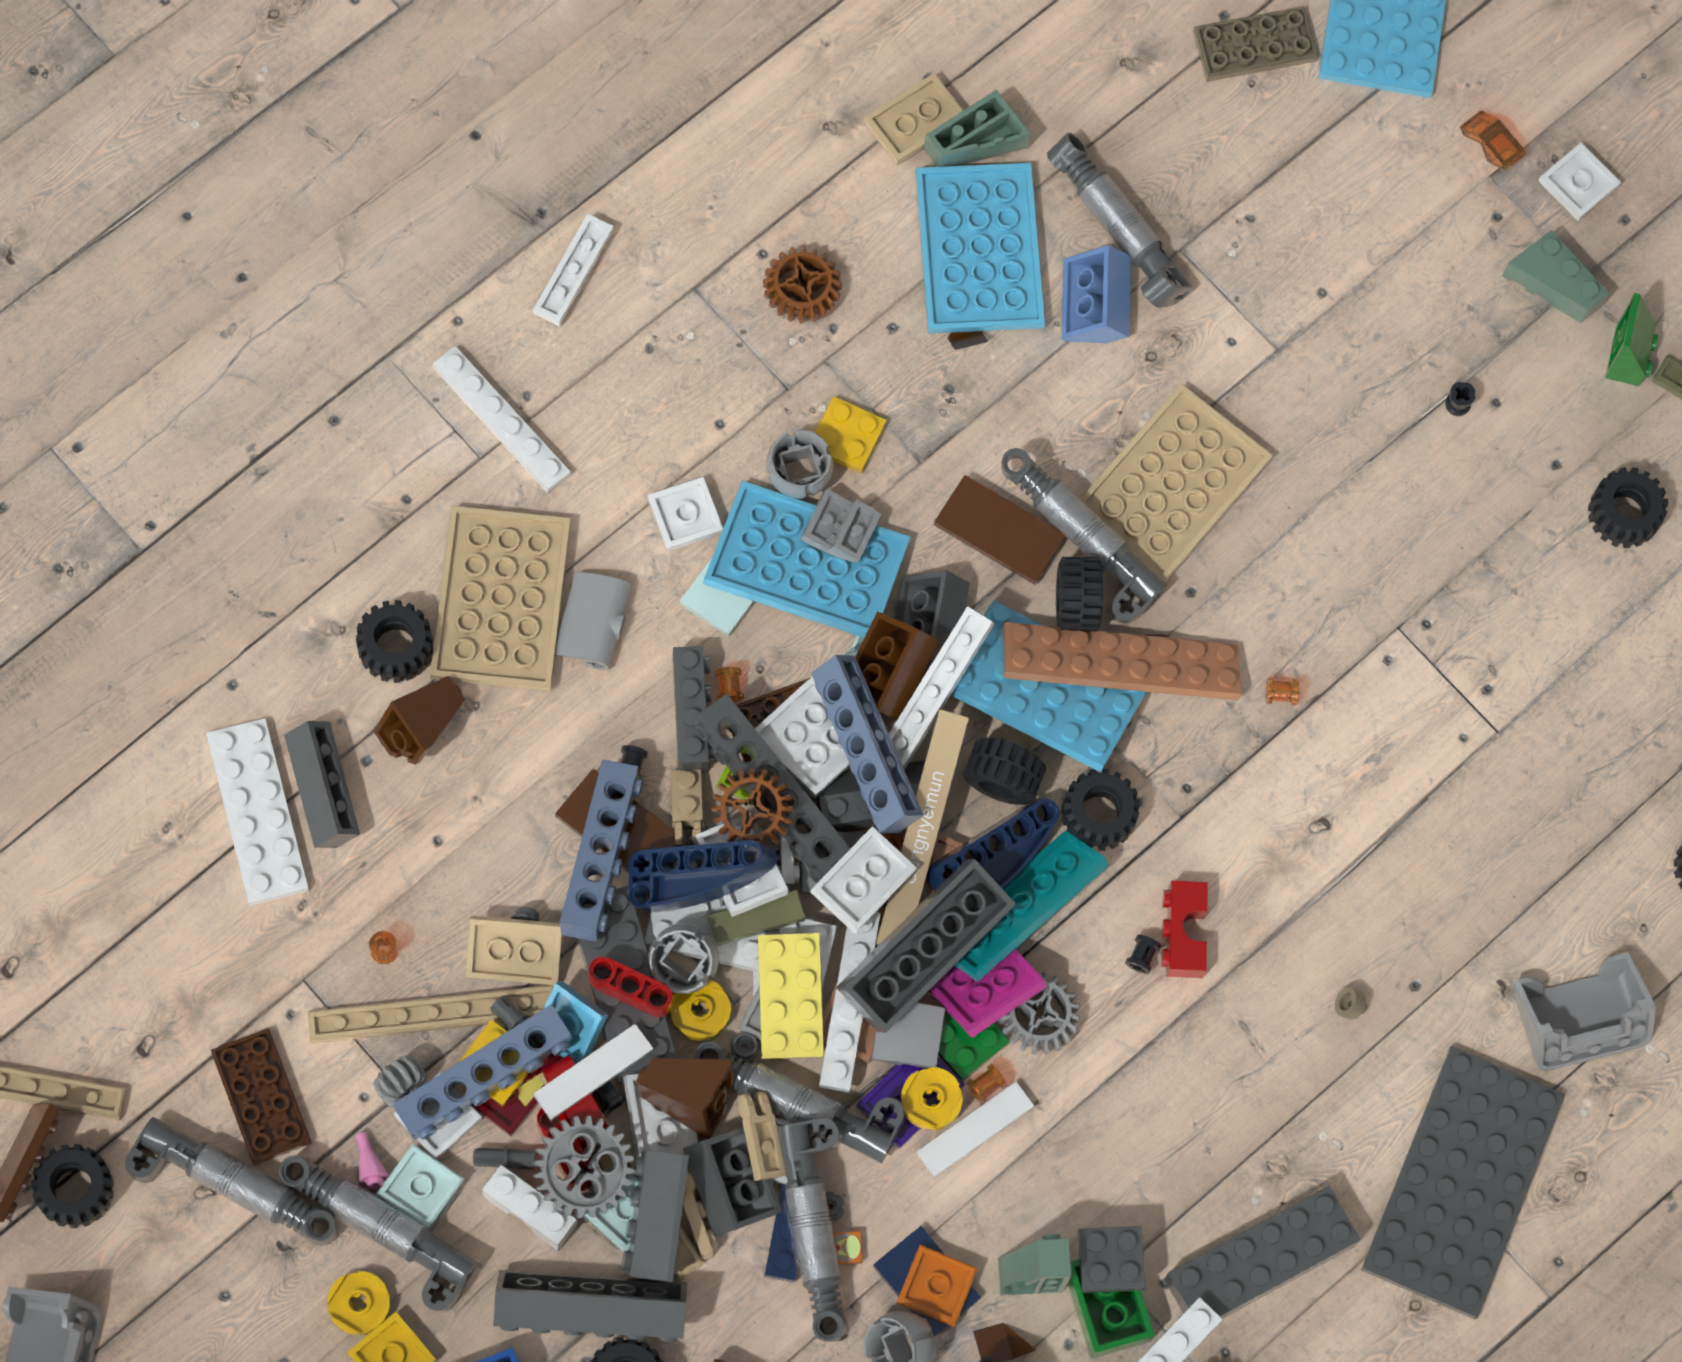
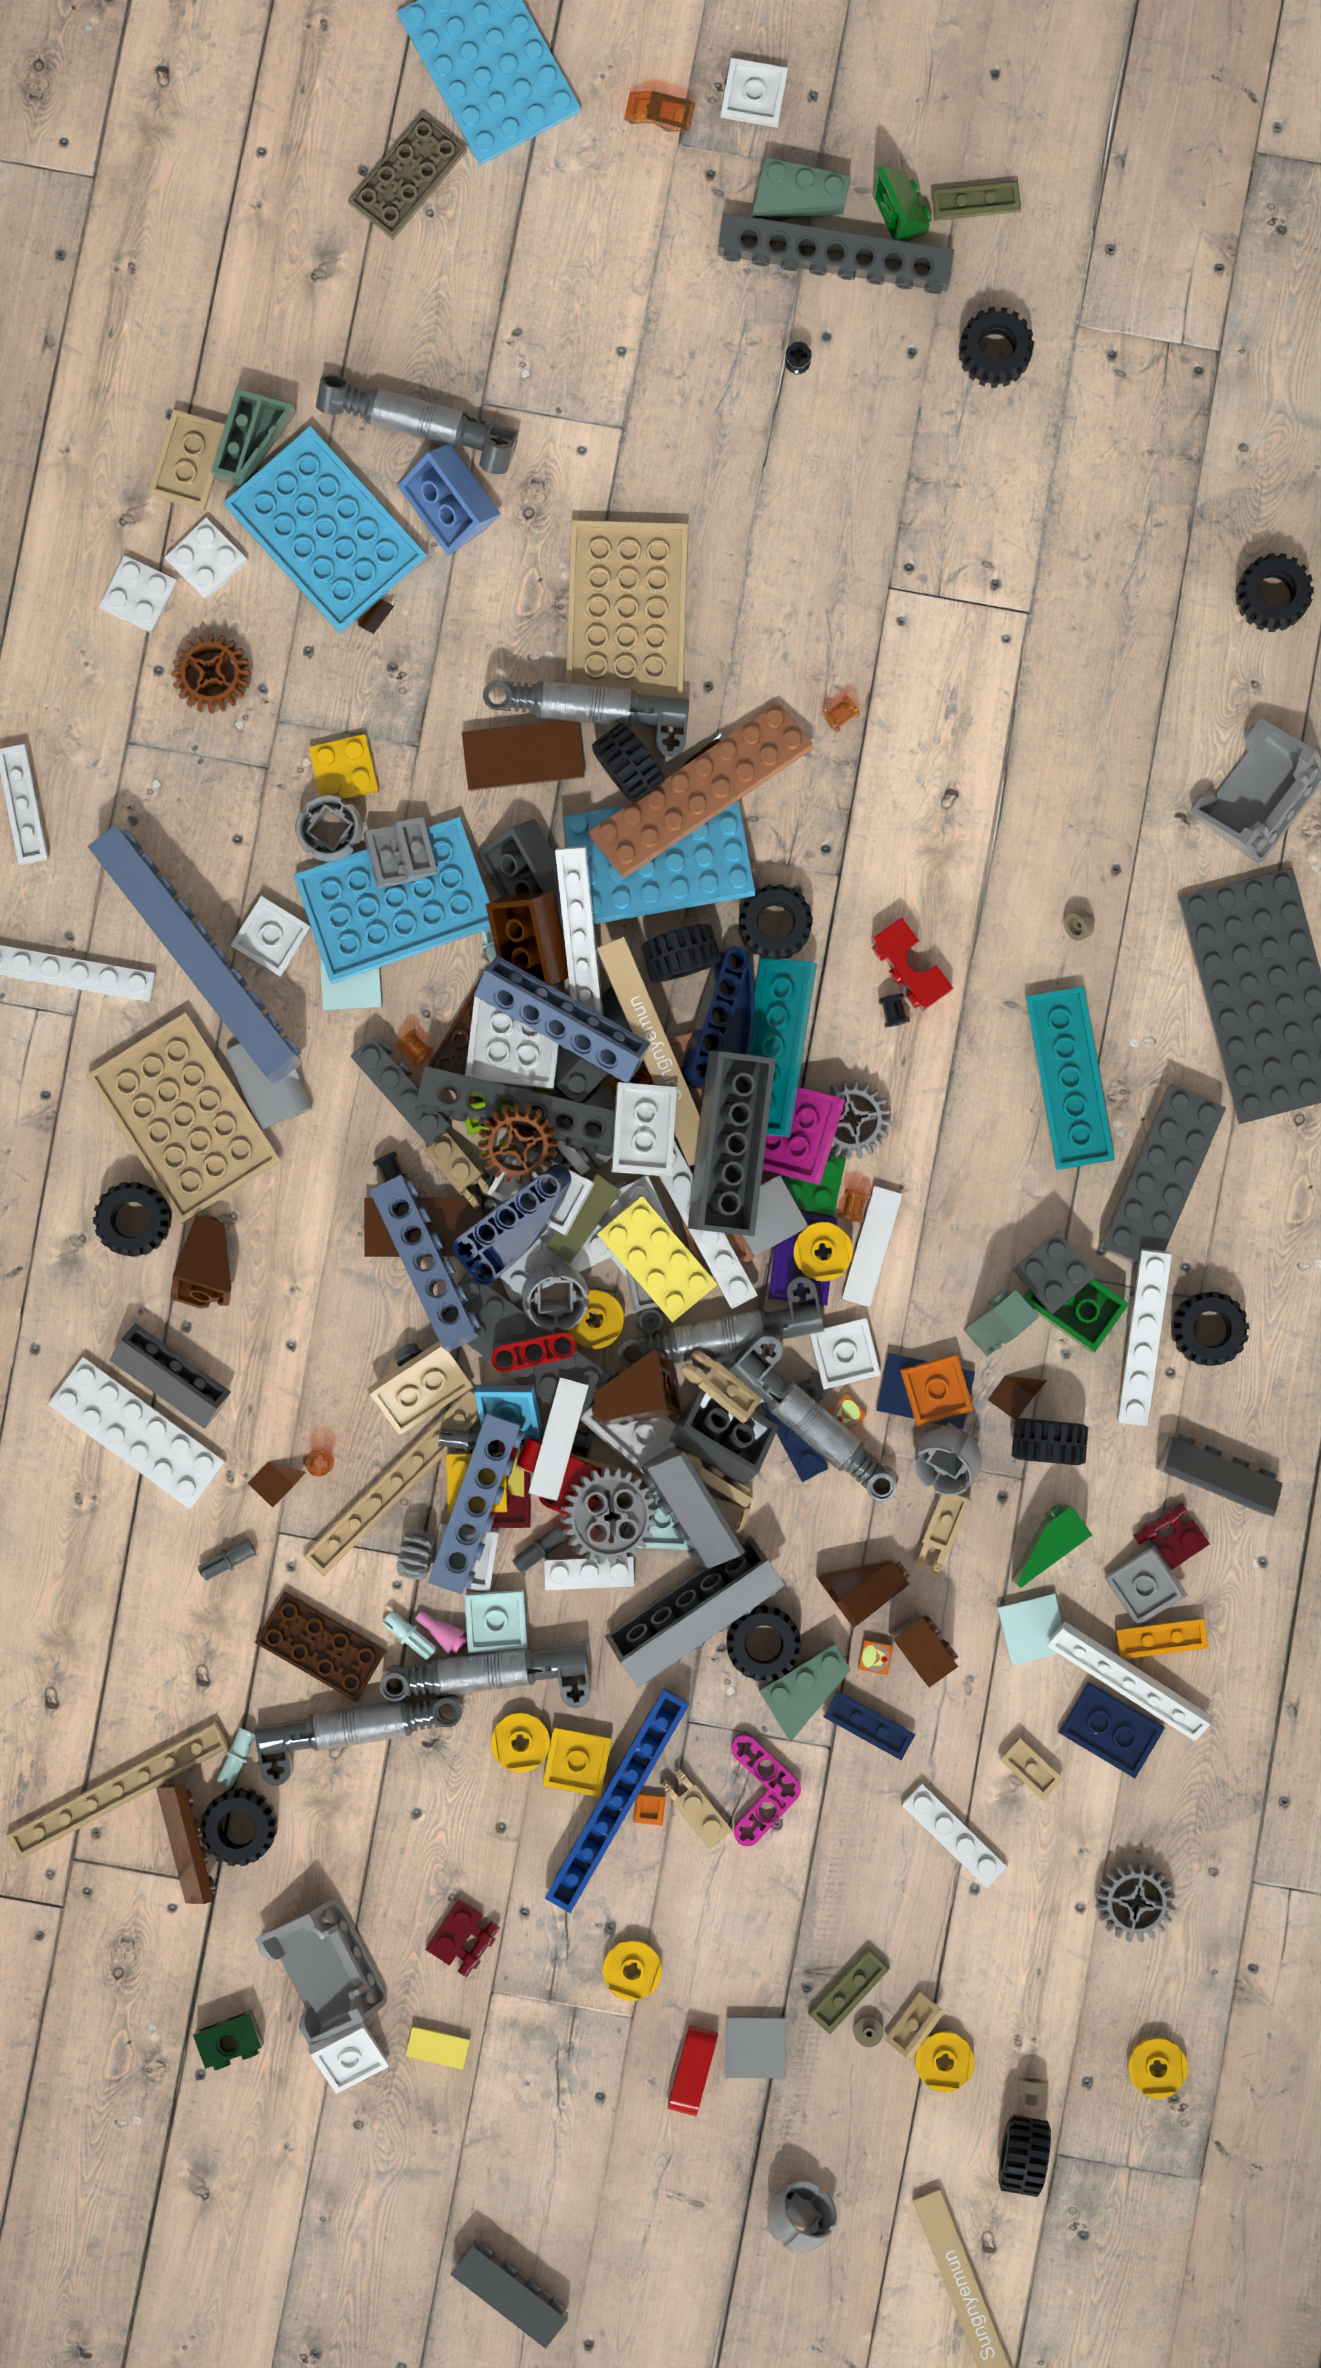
camera: 30 degrees left, 15 degrees up
none -> sand blue brick [87,825,303,1085]
none -> white plate [99,555,178,634]
none -> white plate [165,518,248,601]
none -> dark grey axle [198,1538,257,1580]
none -> light aqua axle [217,1728,255,1788]
none -> reddish brown sticker [247,1462,306,1508]
none -> light aqua axle [382,1610,436,1660]
none -> dark grey brick [718,213,954,294]
none -> white plate [809,1318,881,1390]
none -> teal plate [1025,986,1115,1170]

